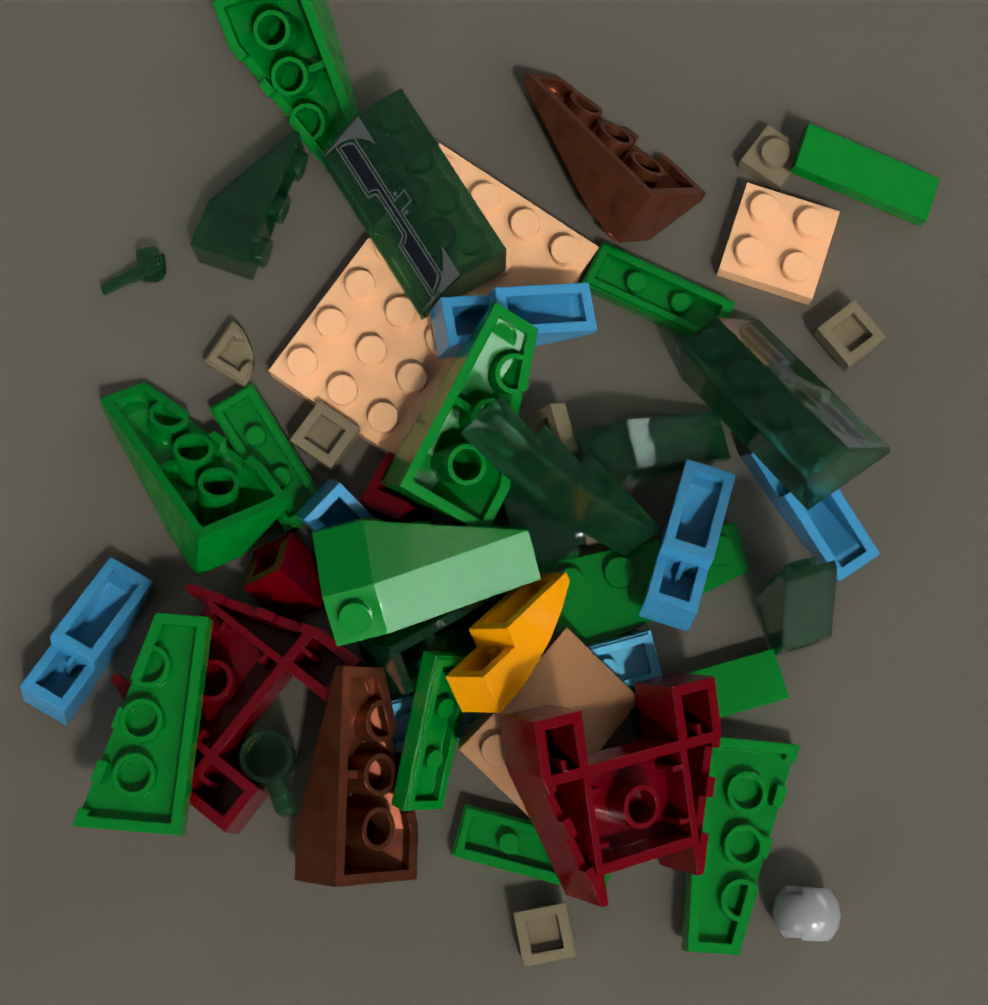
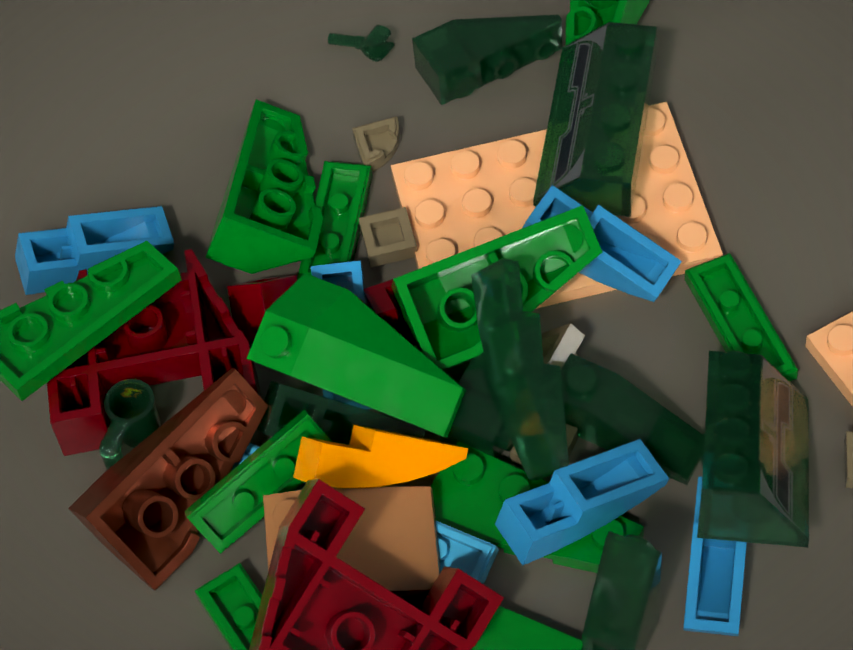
camera: 50 degrees right, 20 degrees down
copper wedge [523,73,706,243] -> none

